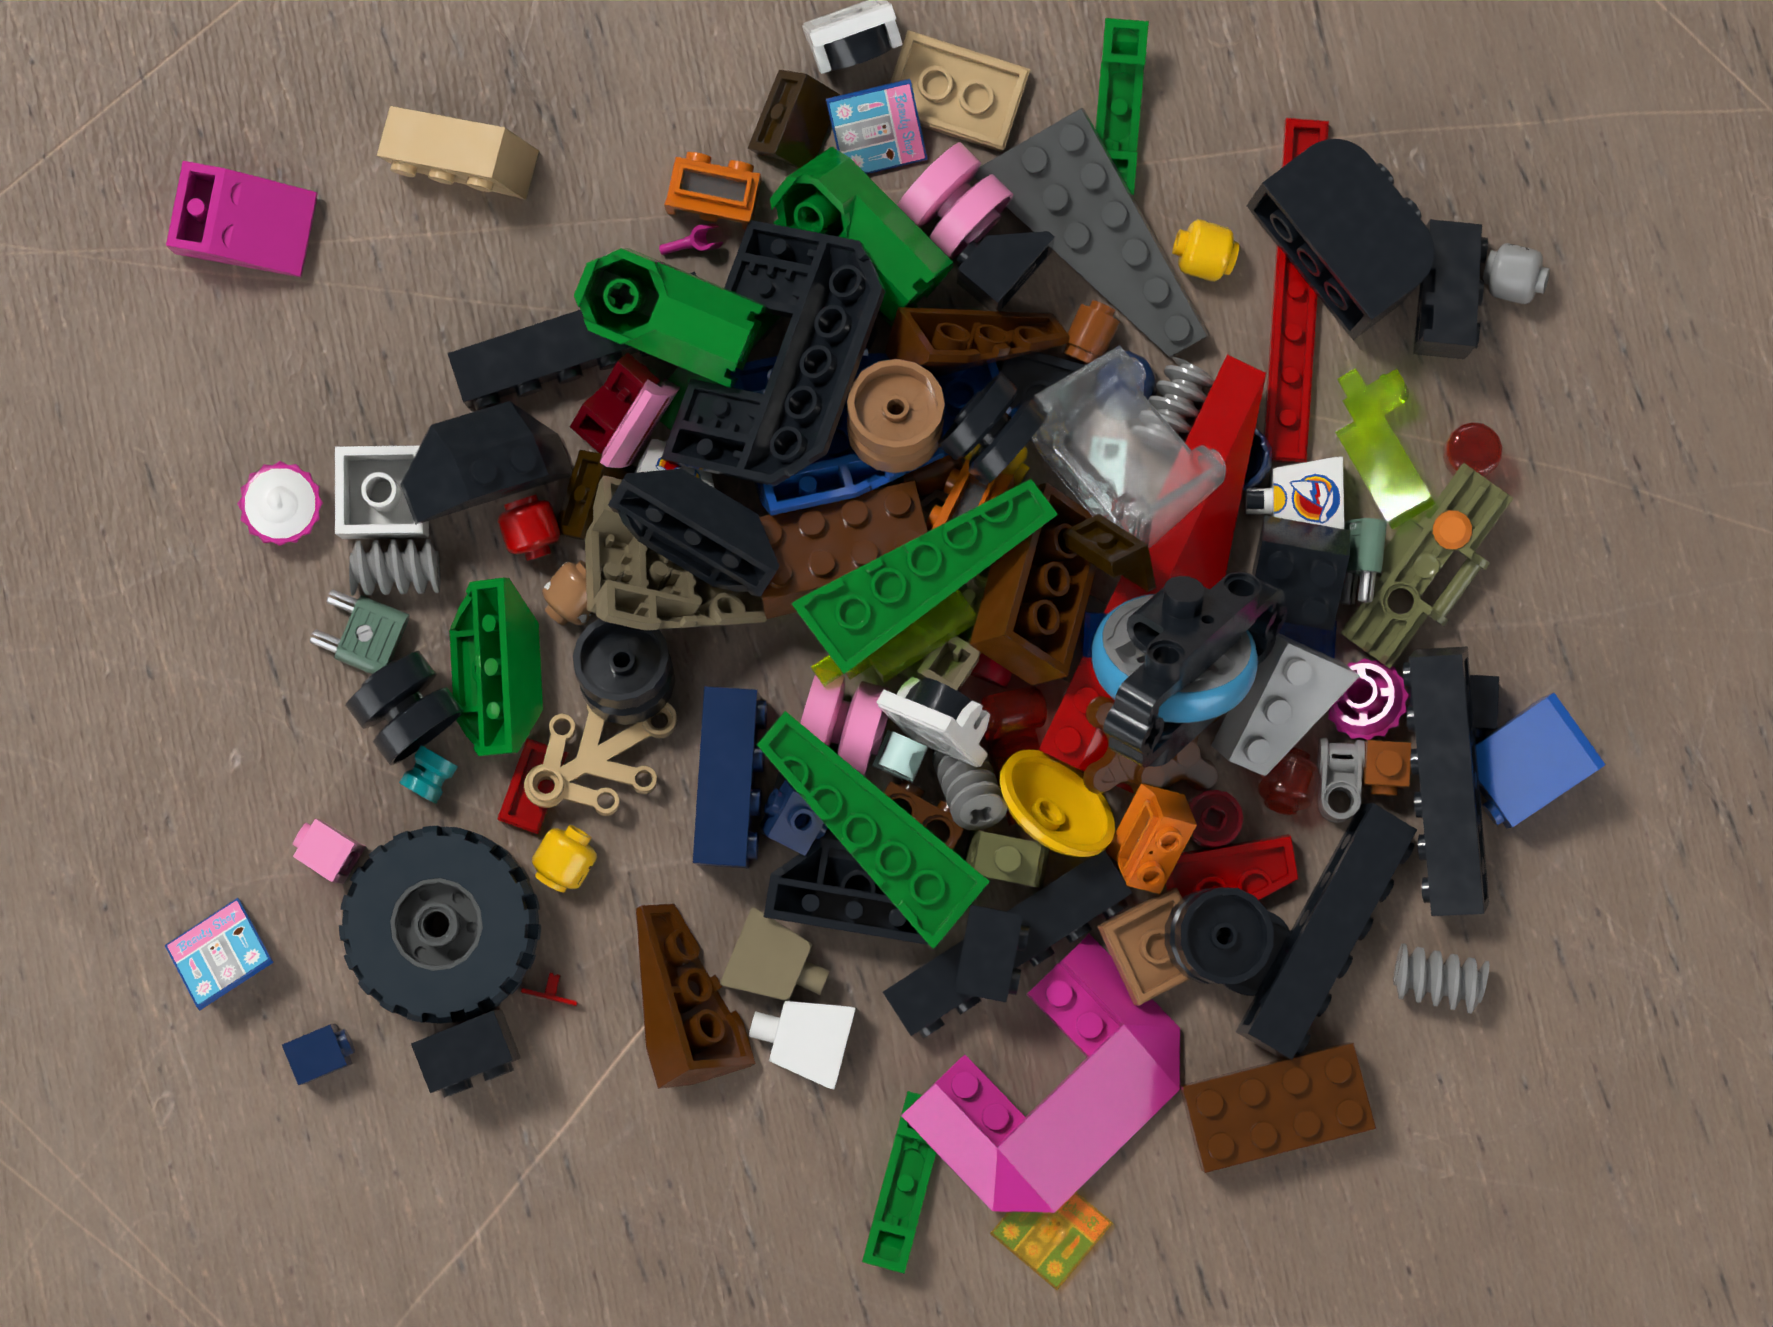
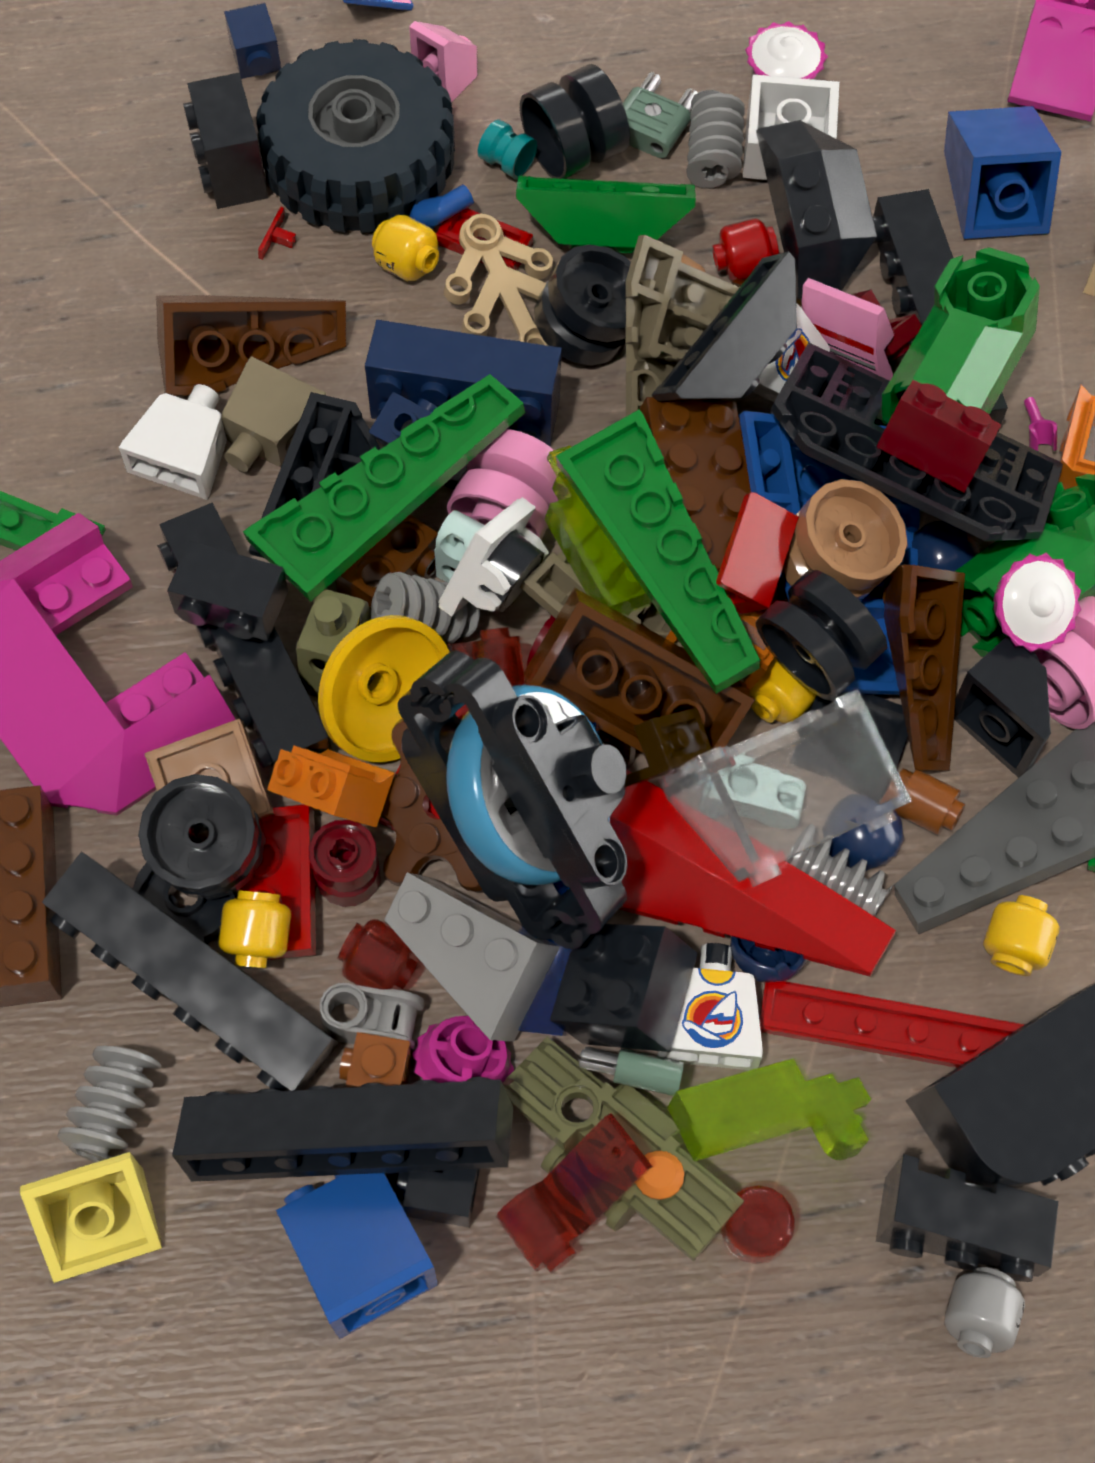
camera: 90 degrees right, 20 degrees down
none -> light yellow slope [20,1152,162,1283]
none -> yellow head [219,891,291,968]
none -> blue arm [410,185,474,229]
none -> clear red door [496,1113,653,1274]
none -> panel [716,492,799,614]
none -> dark red brick [876,379,1002,492]
none -> blue slope [944,106,1062,239]
none -> white piece [994,553,1082,652]

